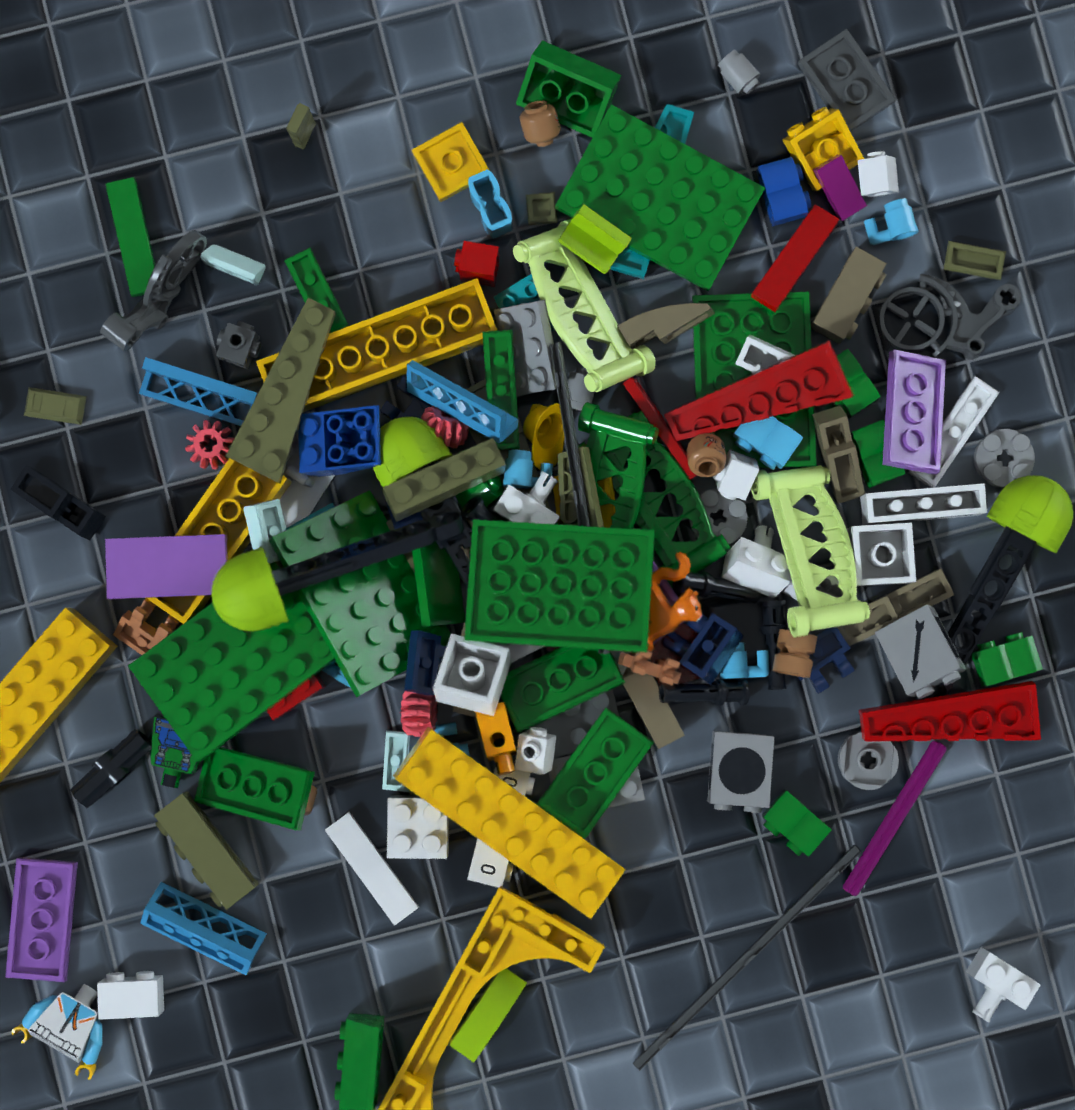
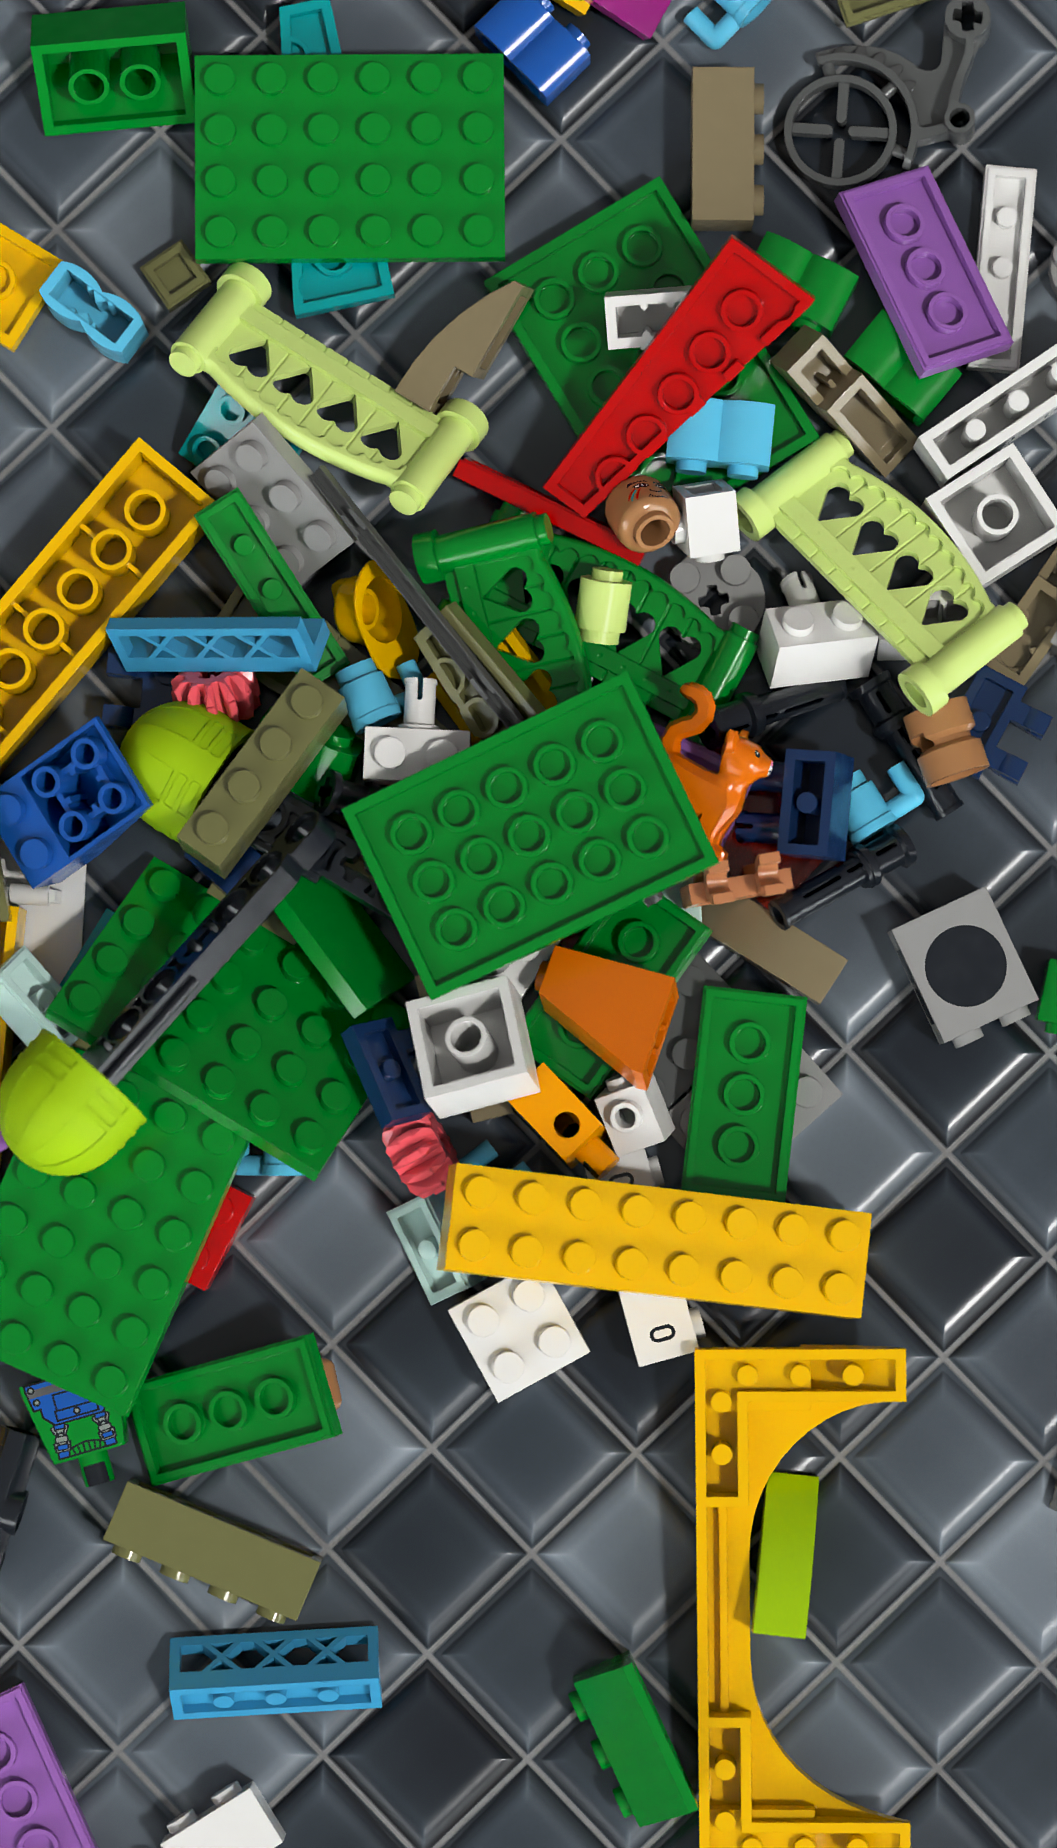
camera: 30 degrees left, 0 degrees up
white tile [325,811,419,926] -> none
red brick [454,240,500,287] -> none
medium nougat head [519,100,561,147] -> none
lime panel [558,204,632,274] -> none
light grey brick [568,367,595,411] -> none
red tile [751,204,840,313] -> none
none -> orange slope [535,945,679,1091]
none -> yellowish green brick [575,567,632,645]

